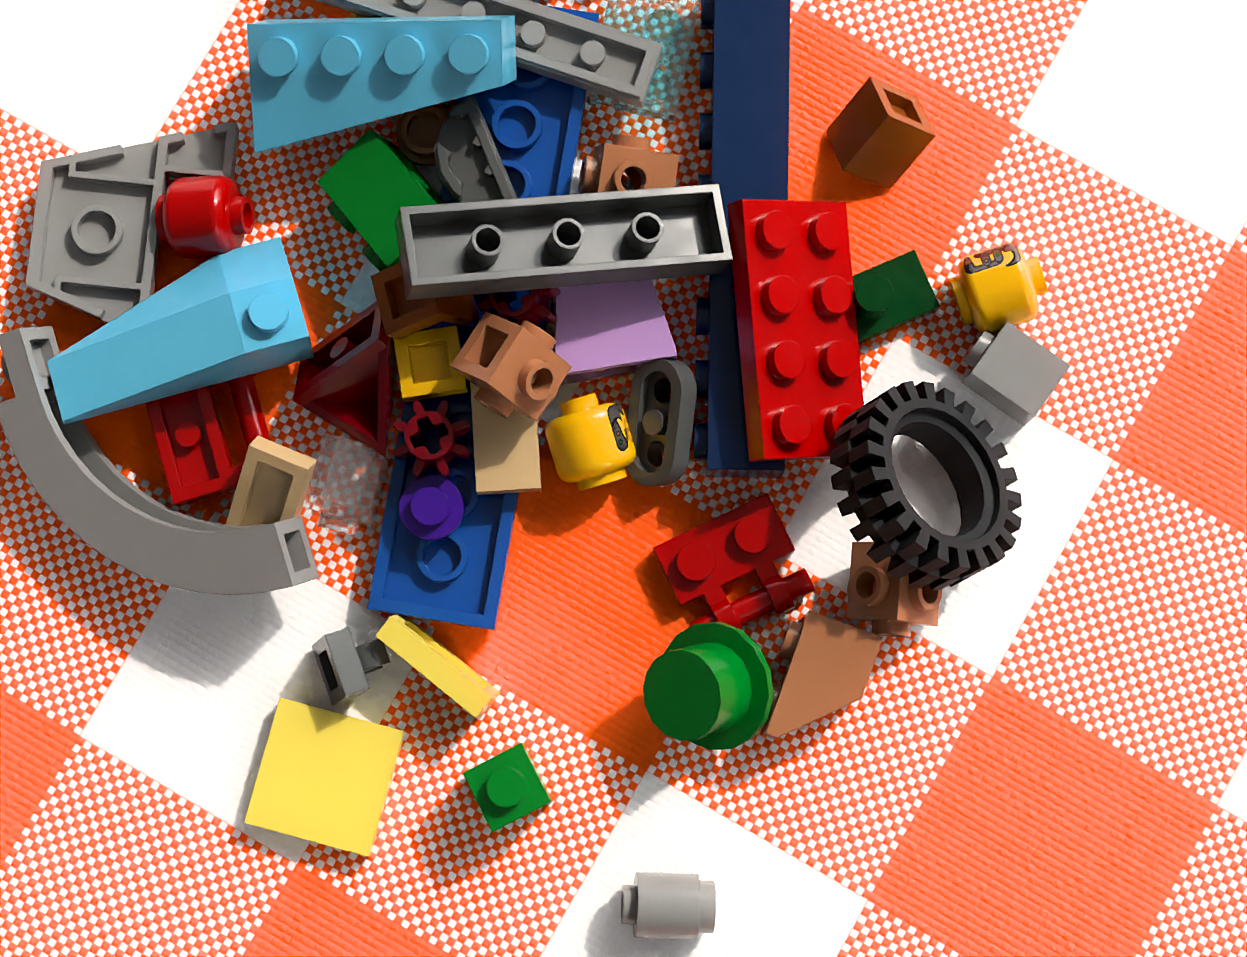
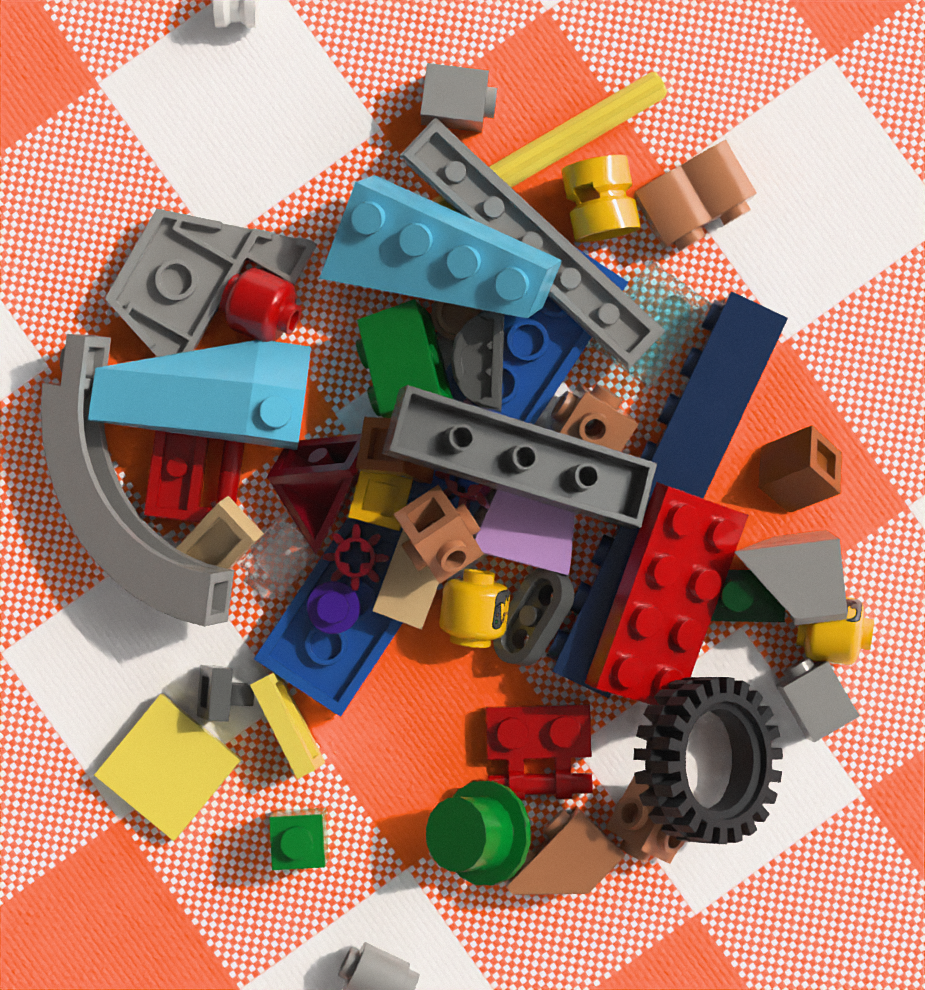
camera: 25 degrees right, 5 degrees up
none -> light grey slope [734,530,848,626]

